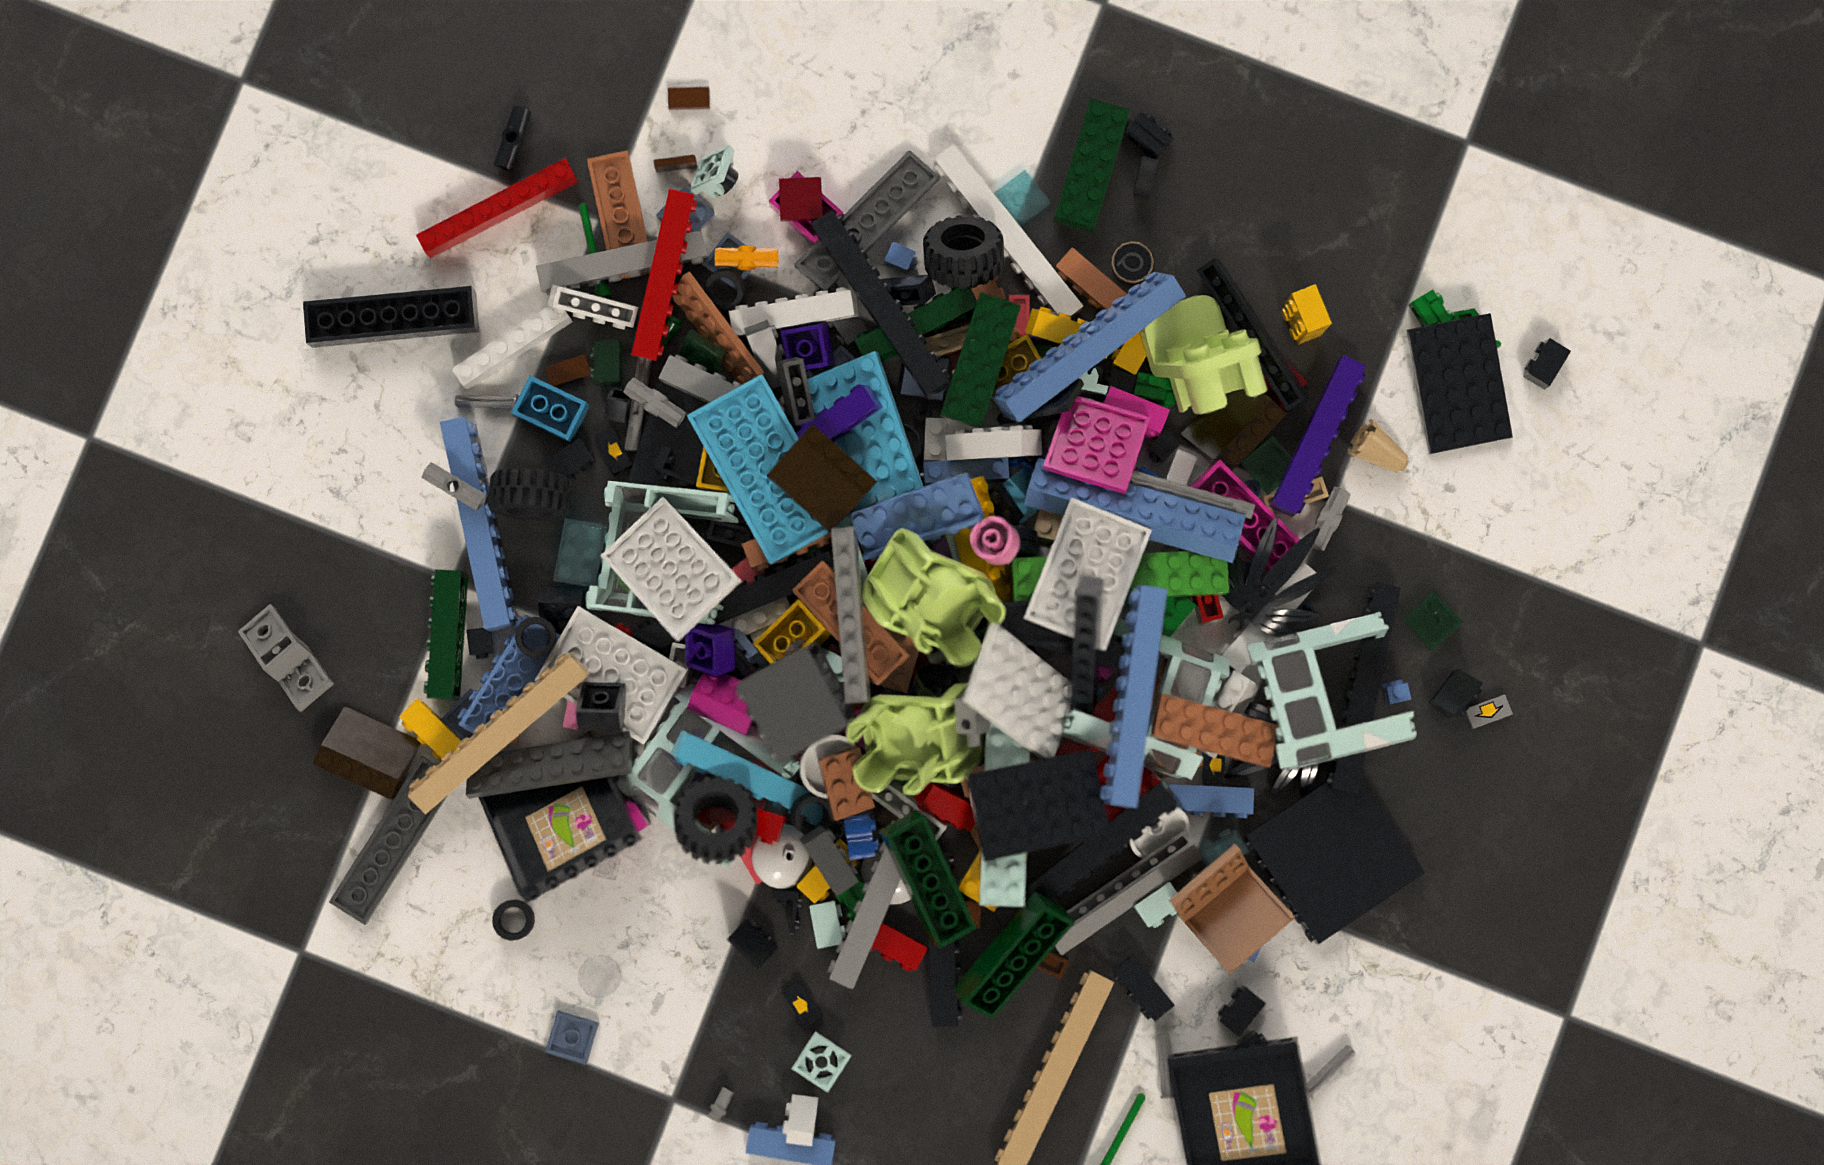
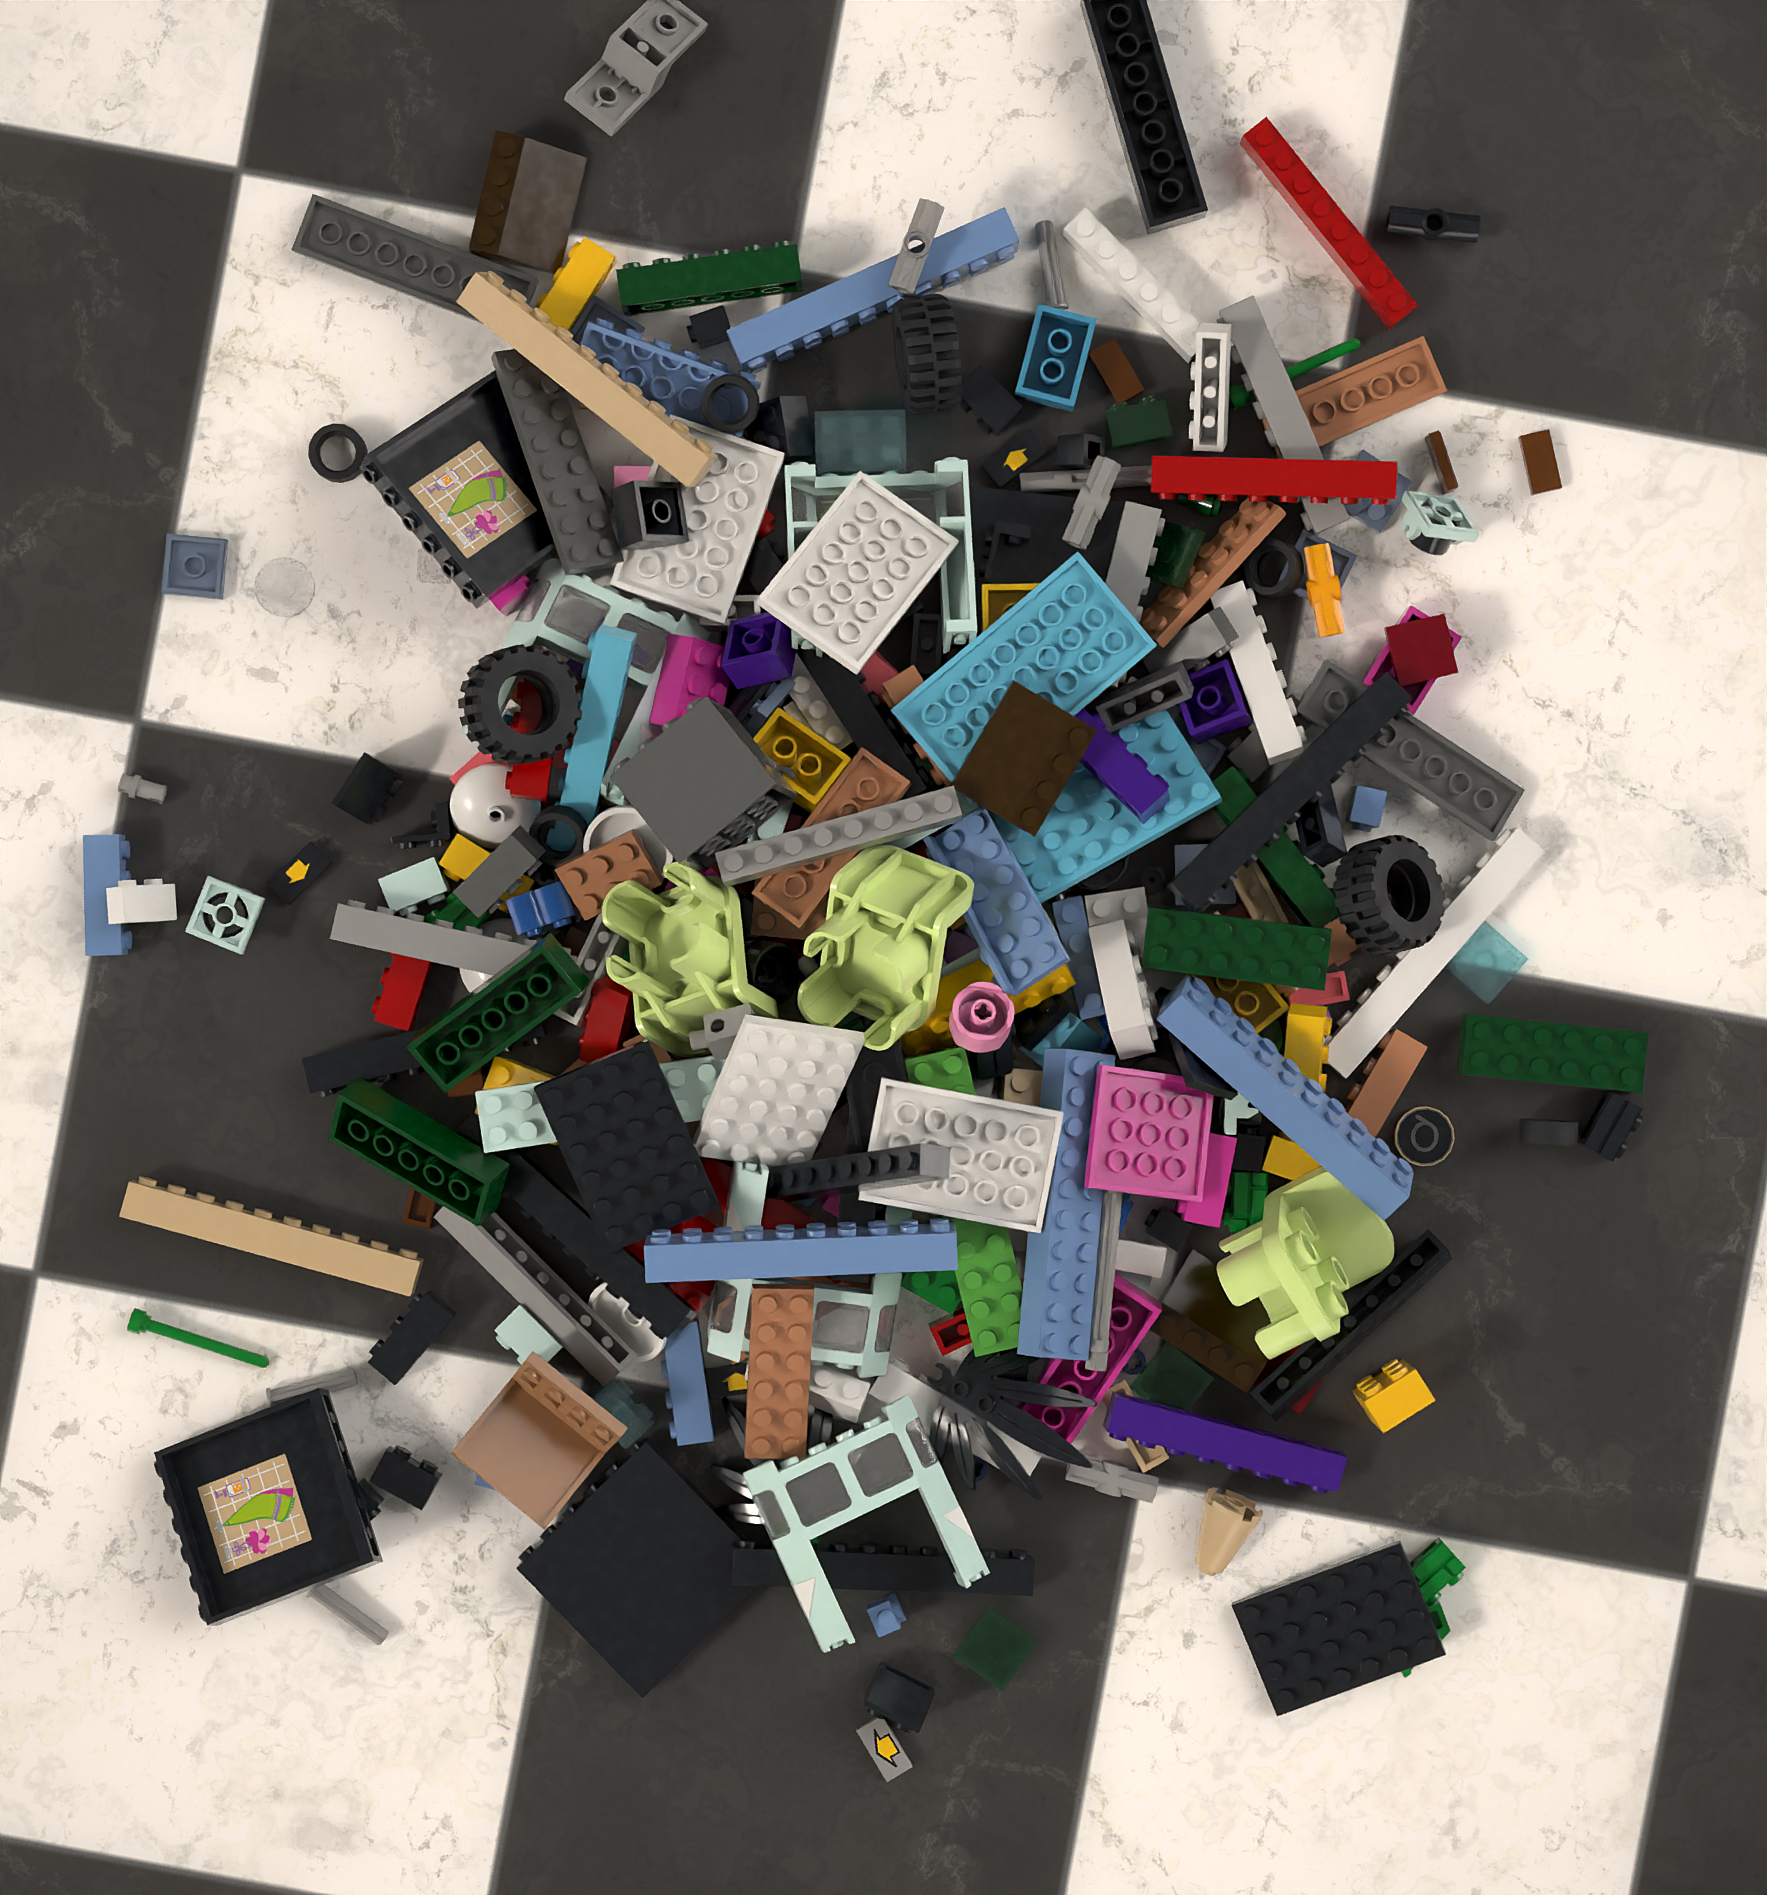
camera: 80 degrees right, 5 degrees up
black brick [1523,338,1571,390] -> none

